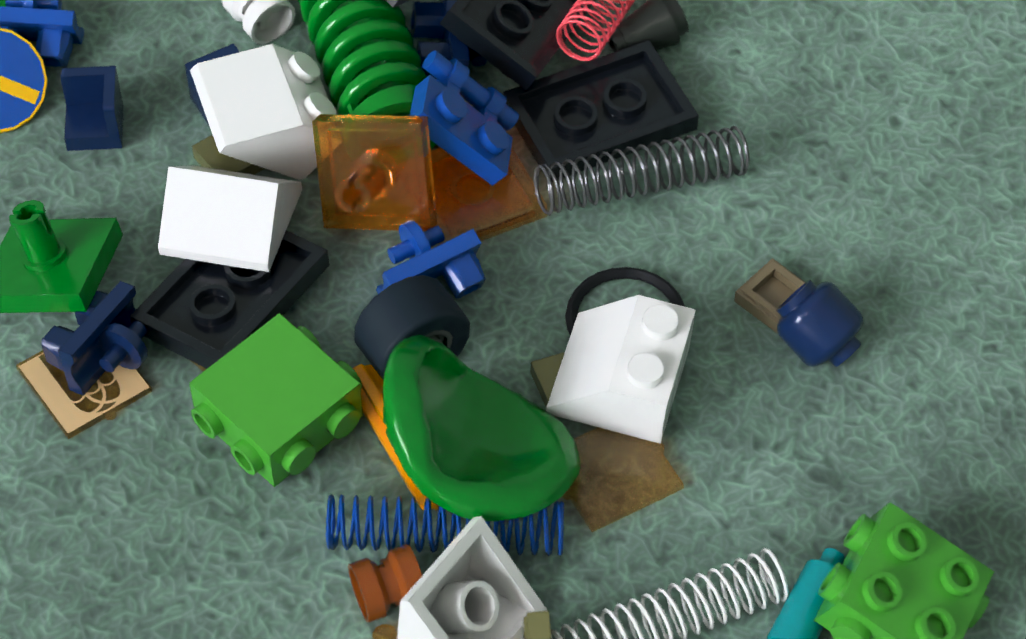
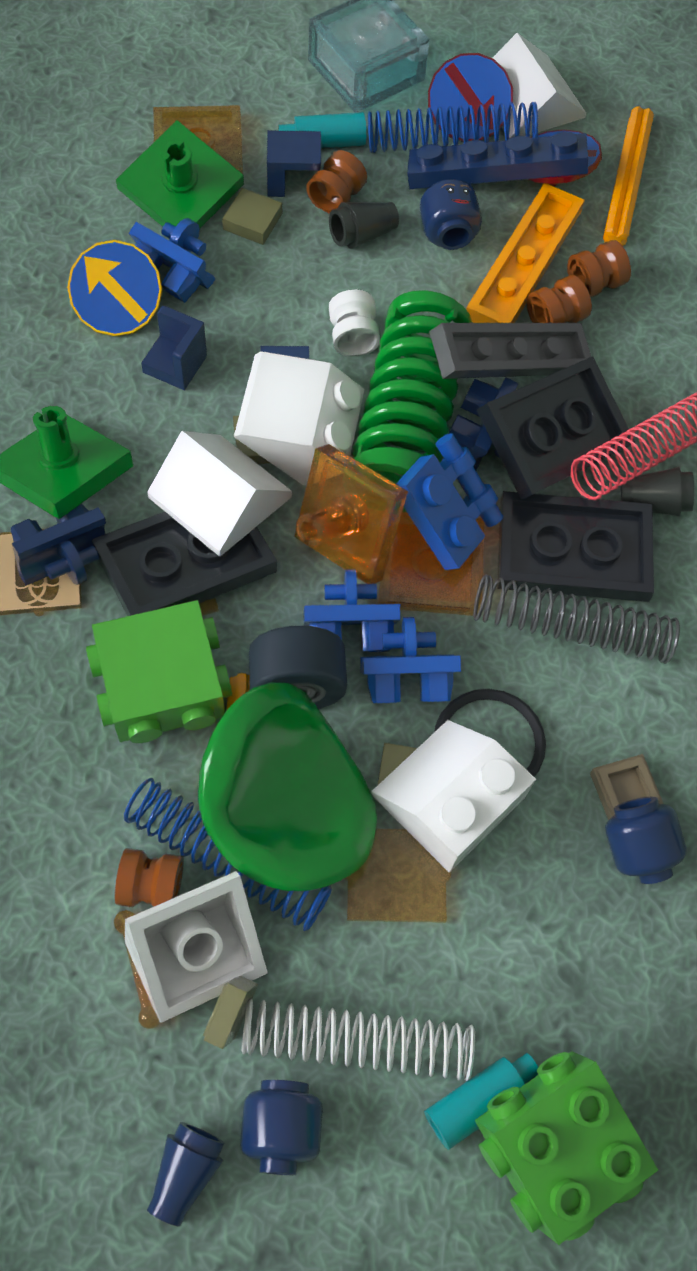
camera: 25 degrees right, 10 degrees up
none -> blue hips [360,617,461,703]

